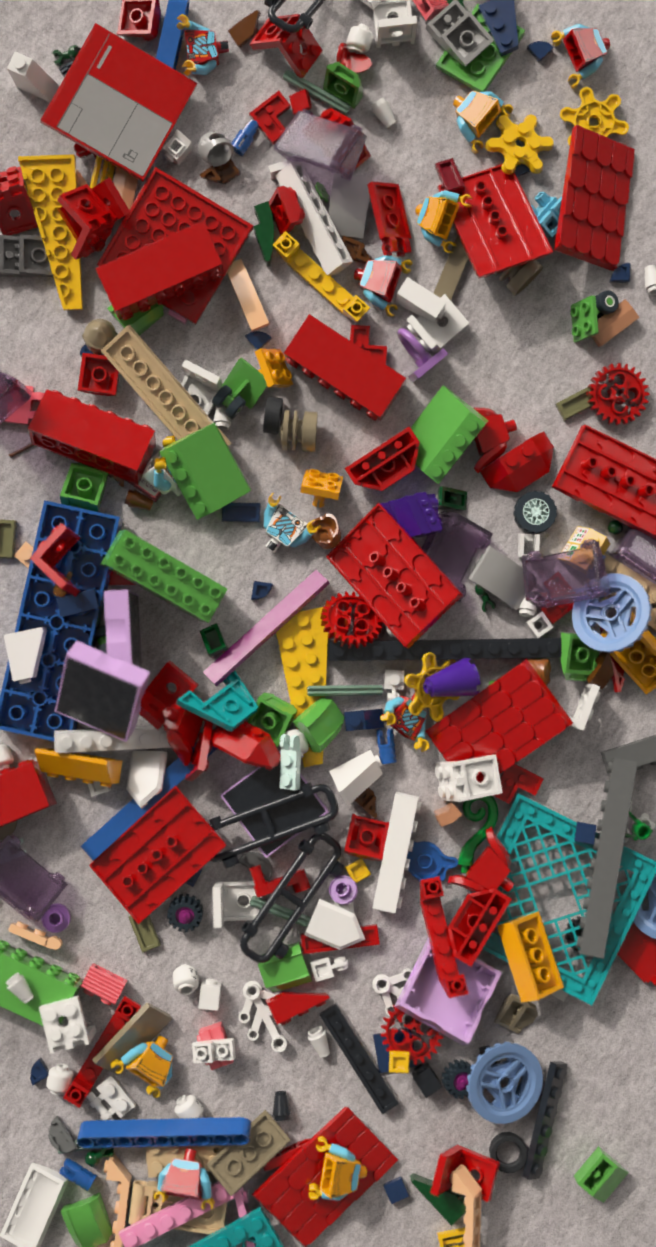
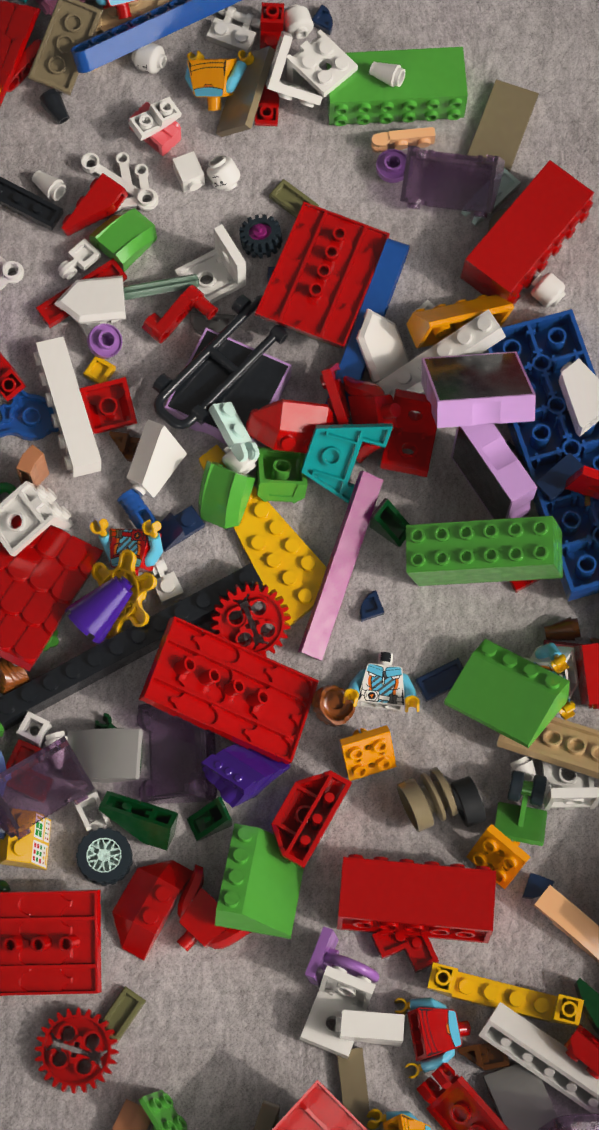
camera: 150 degrees right, 15 degrees down
coral brick [80,963,128,1005] -> none
black bar [240,833,344,963] -> none
sand green axle [307,685,383,696] -> none
bright green plant [315,182,329,202] -> none
none -> dark green slope [98,791,178,851]
none -> white bracket [265,31,323,107]

